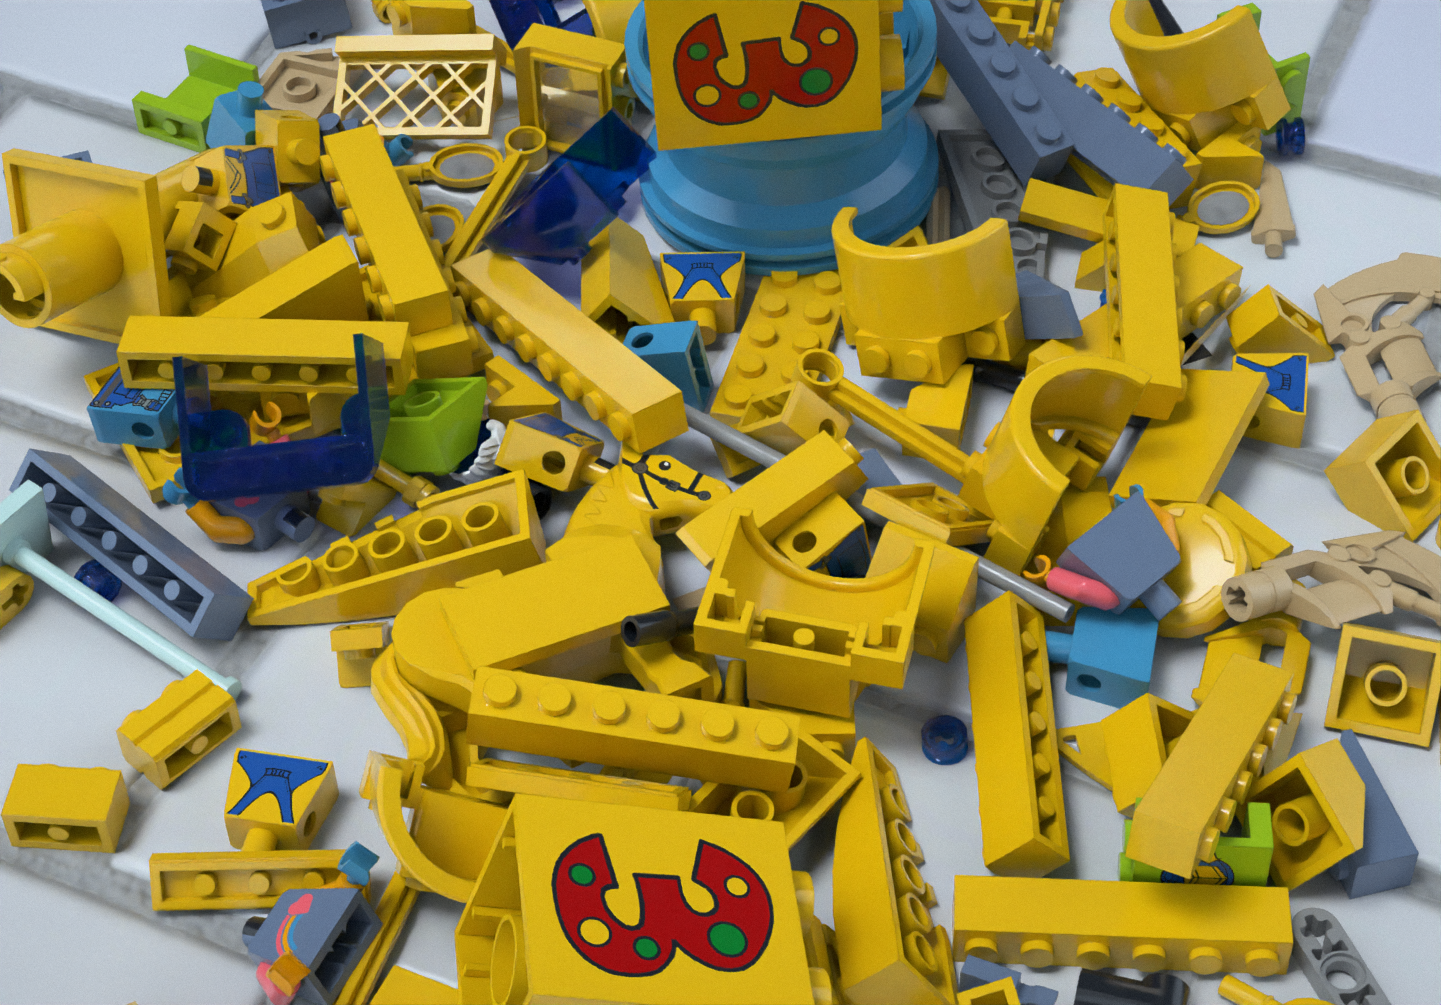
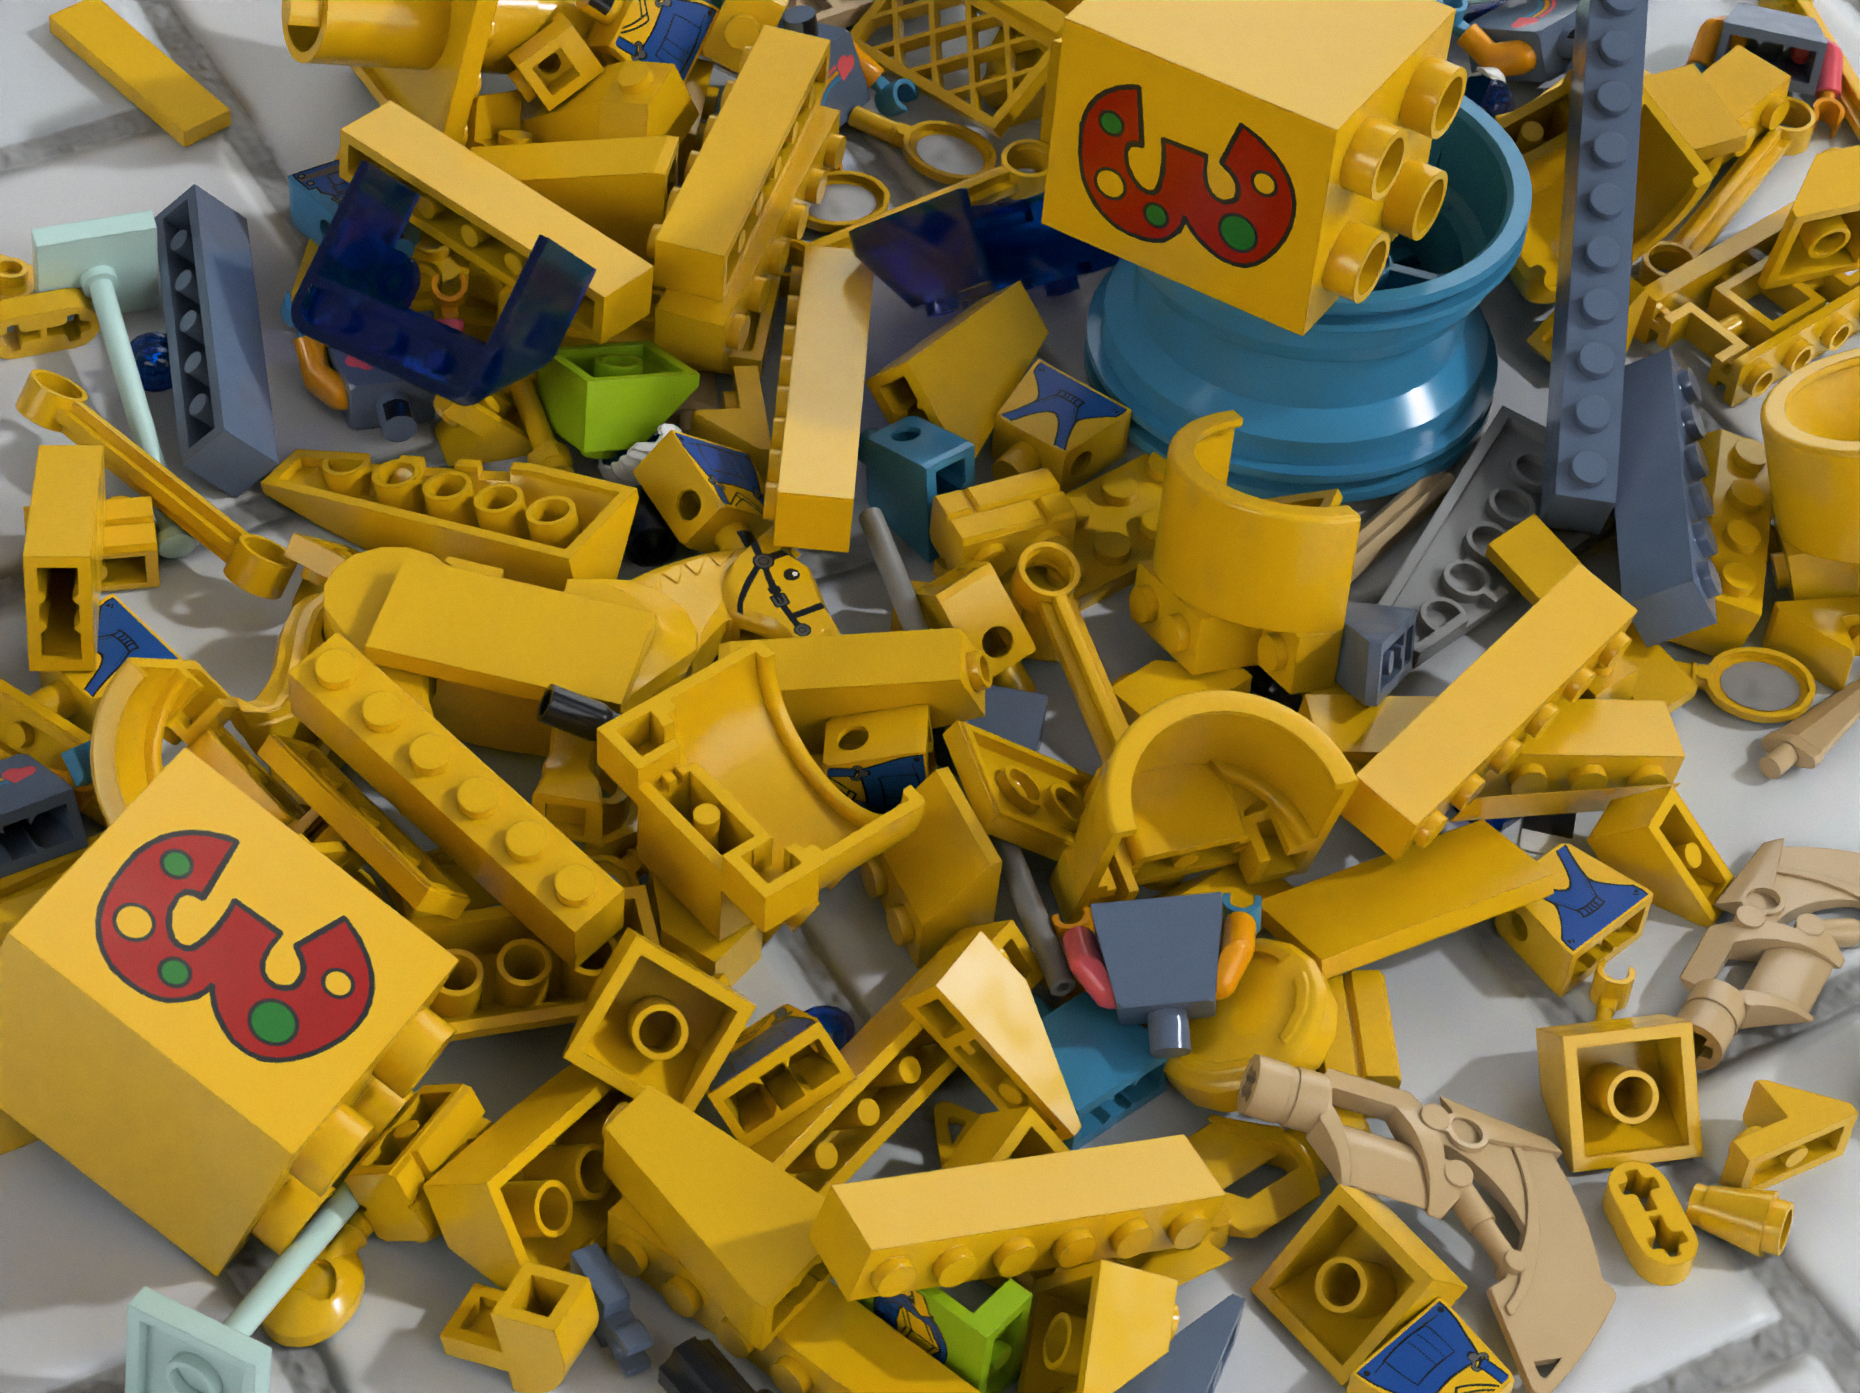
camera: 30 degrees right, 0 degrees up
none -> yellow piece [15,369,298,600]
none -> yellow slope [23,445,106,671]
none -> yellow slope [562,927,757,1112]
none -> yellow slope [602,1084,833,1352]
none -> yellow torso [706,1004,856,1148]
none -> yellow slope [900,931,1082,1141]
none -> yellow brick [929,467,1077,577]
none -> yellow hand [1589,959,1636,1021]

